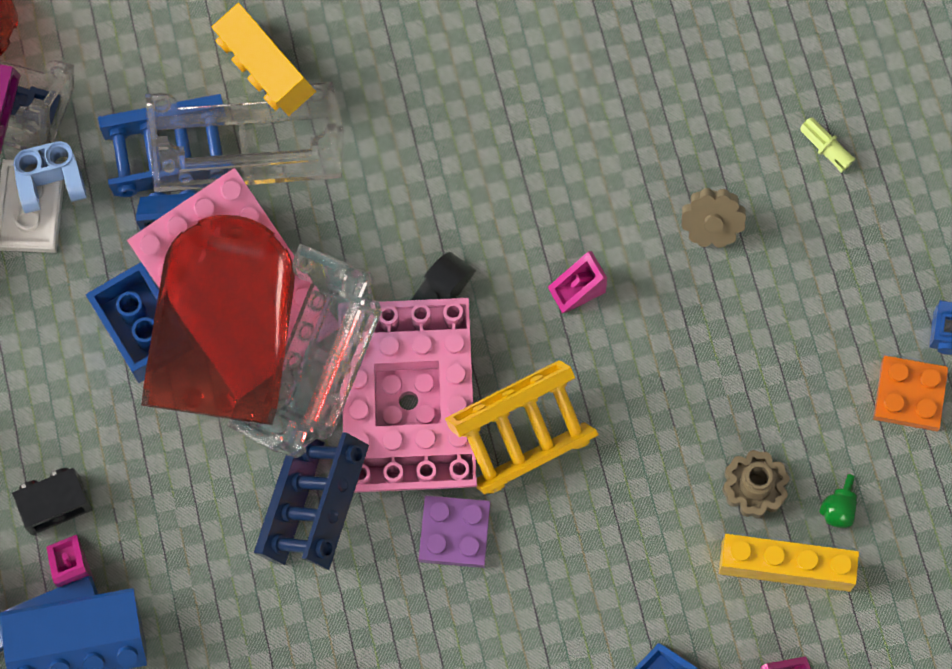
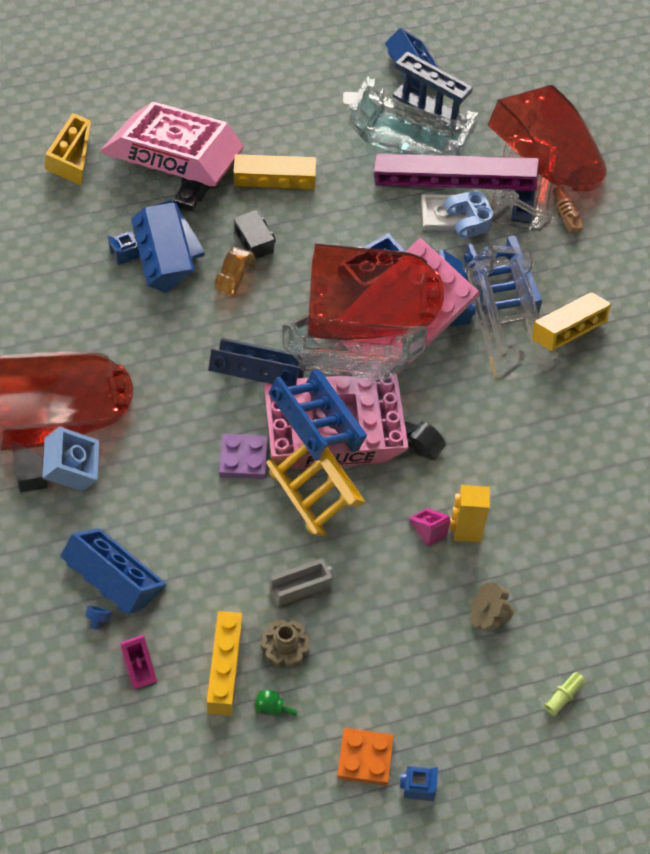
camera: 80 degrees right, 15 degrees down
dark pink slope [46,534,95,587] -> none
none -> clear orange animal [214,246,256,296]
none -> blue fence [269,369,367,461]
none -> light grey window [269,558,334,609]
none -> yellow wedge [449,485,490,542]
none -> medium nougat hinge [552,186,583,233]

